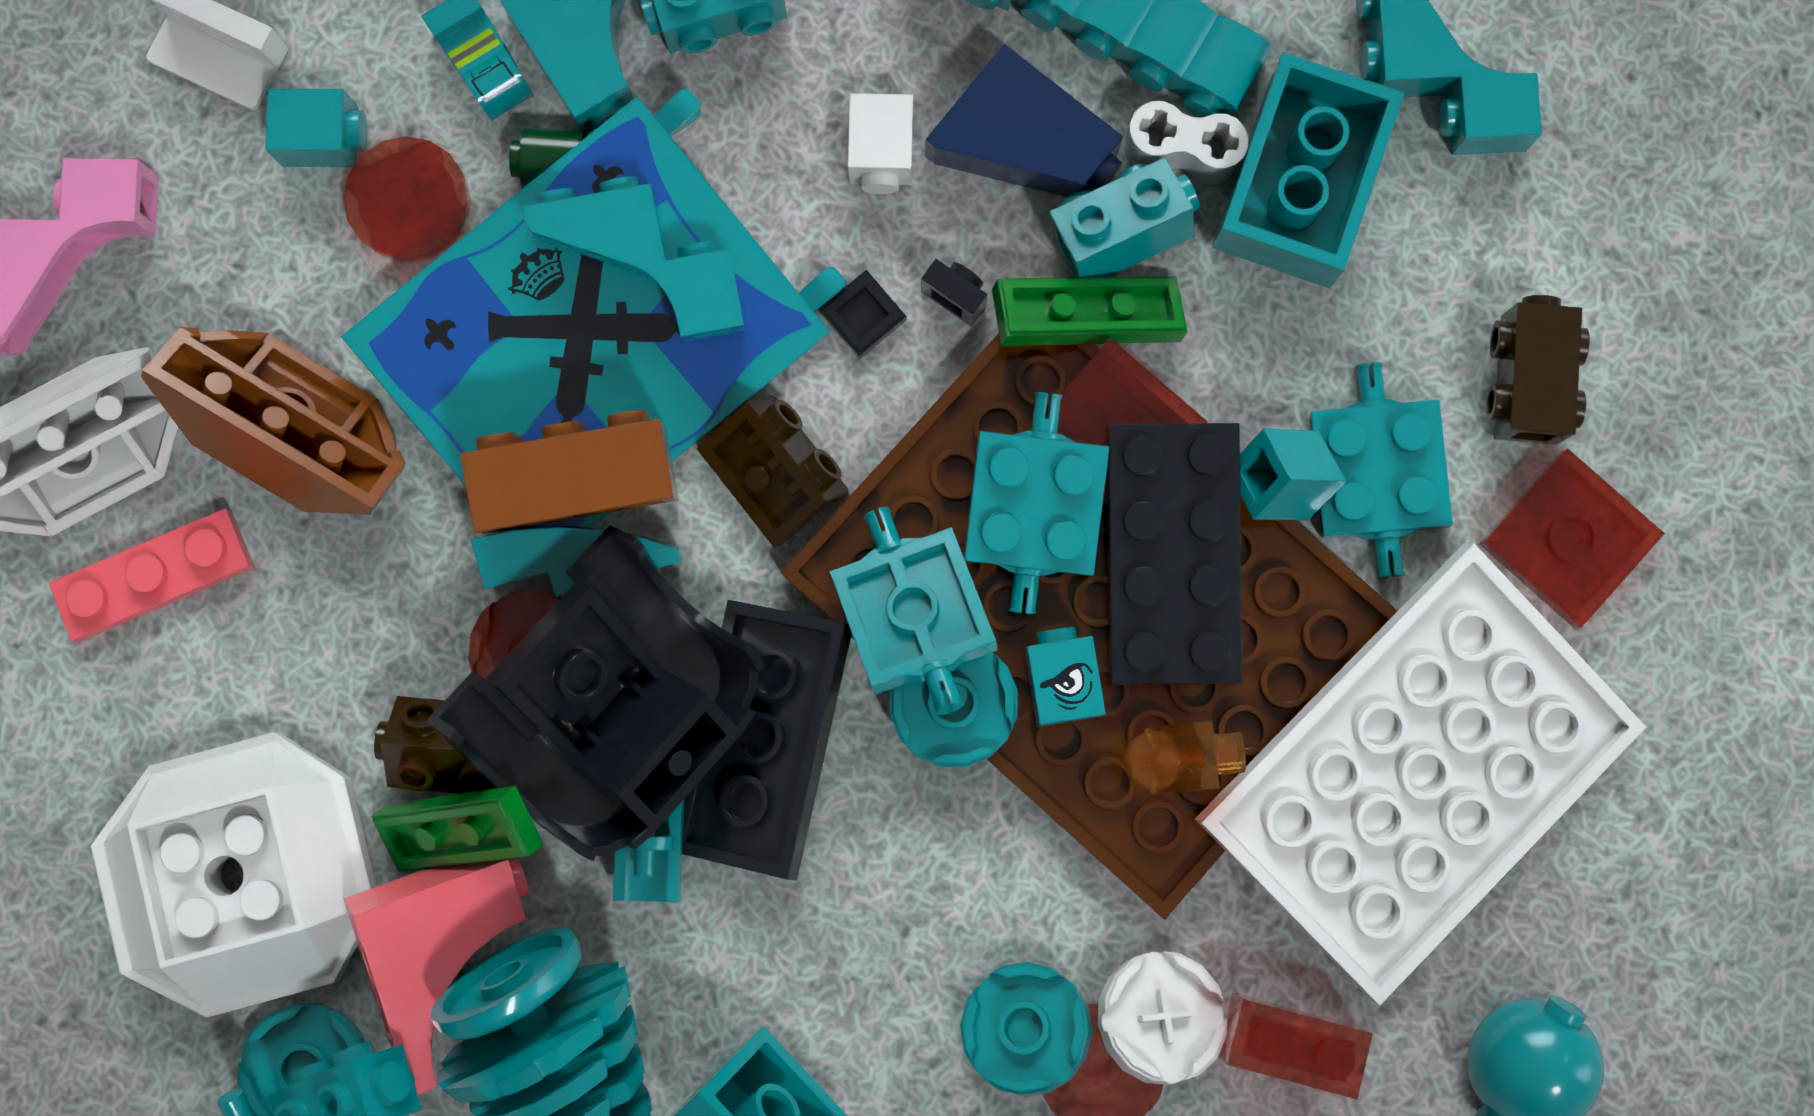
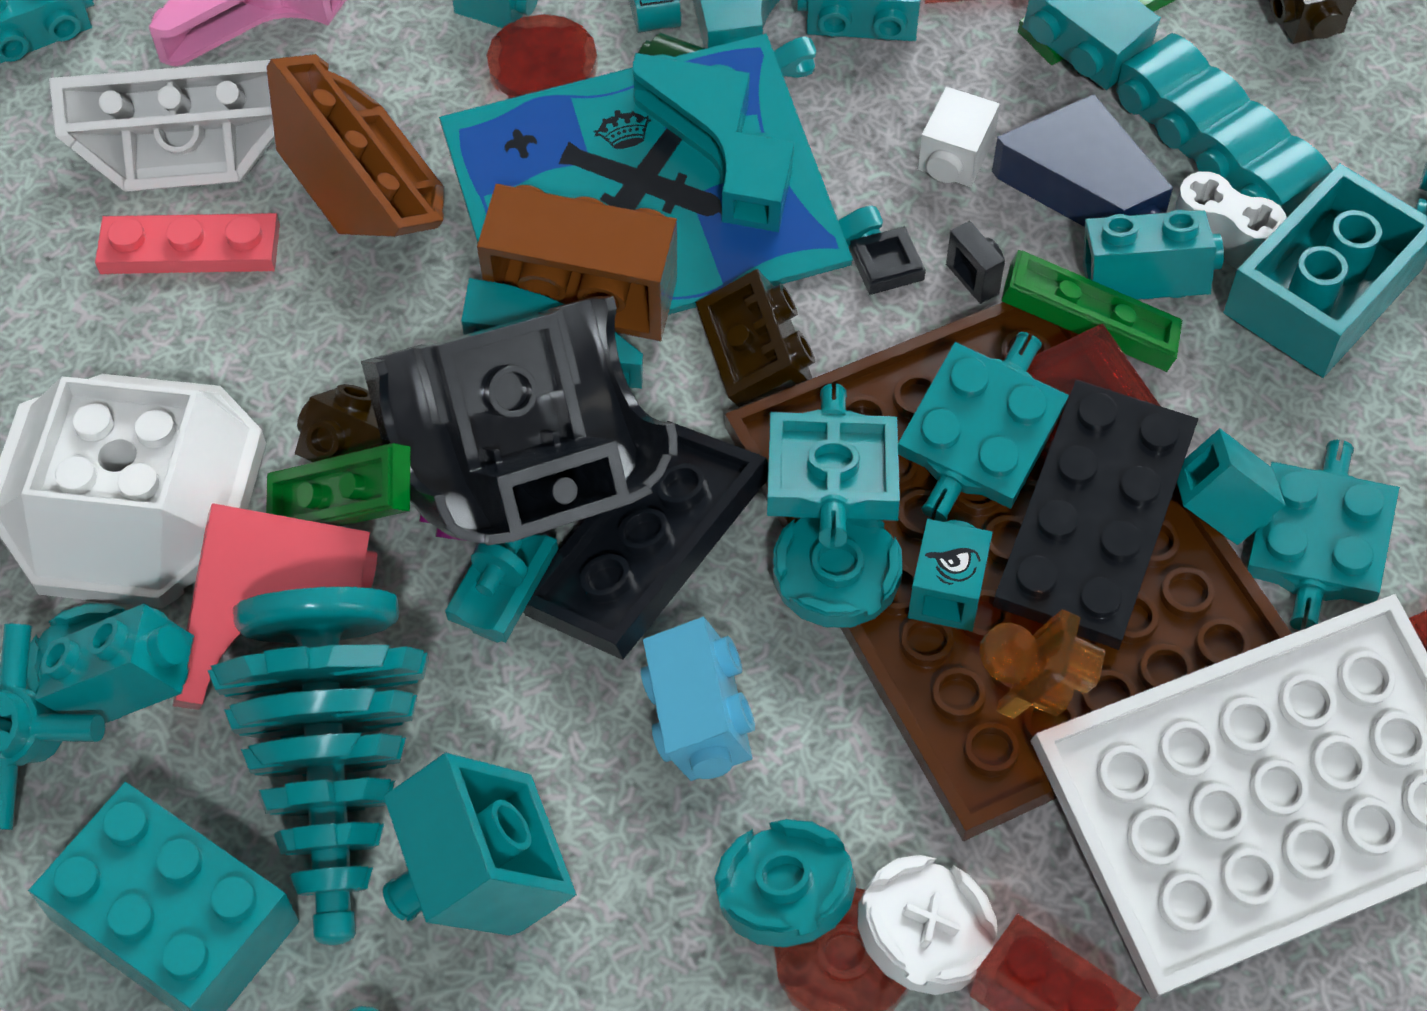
camera: 20 degrees right, 25 degrees down
none -> medium azure brick [641,616,755,781]

